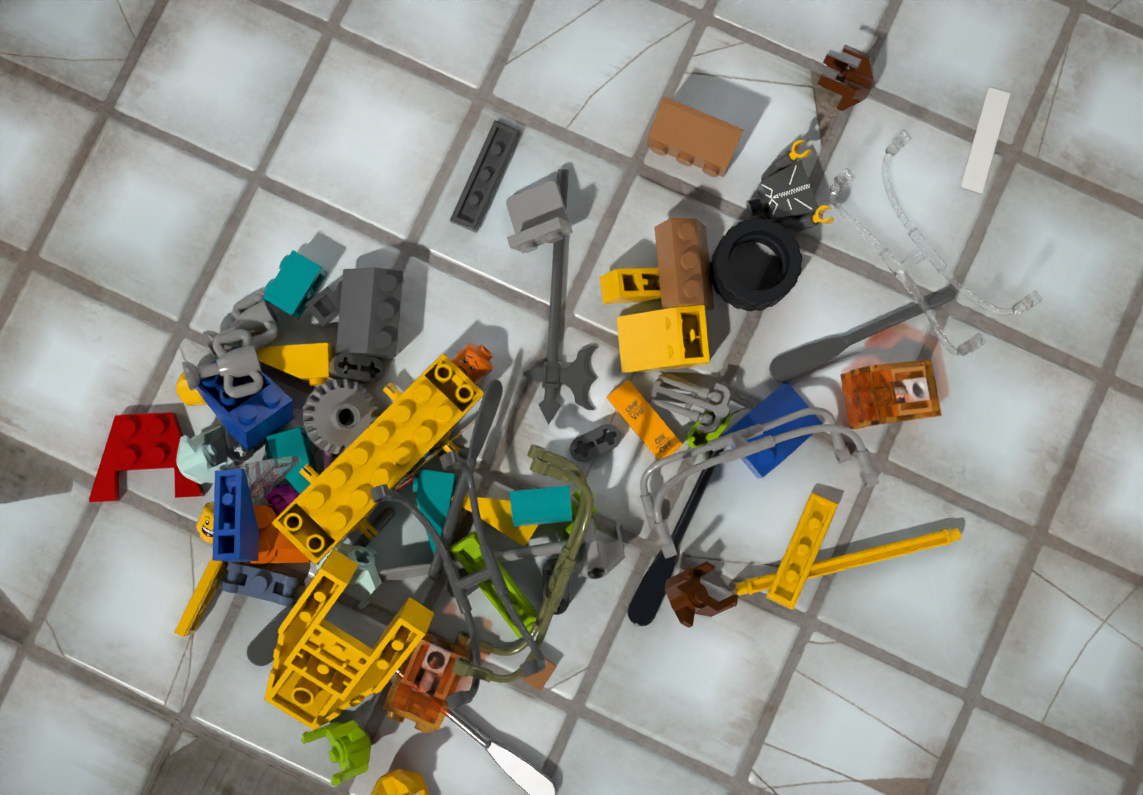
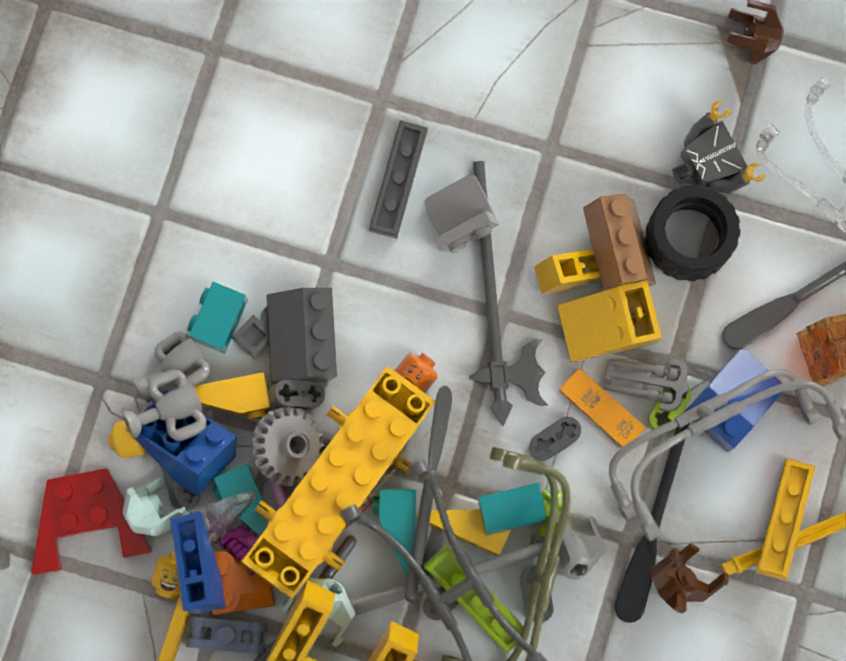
camera: 15 degrees left, 5 degrees down
medium nougat slope [647,96,744,177] -> none

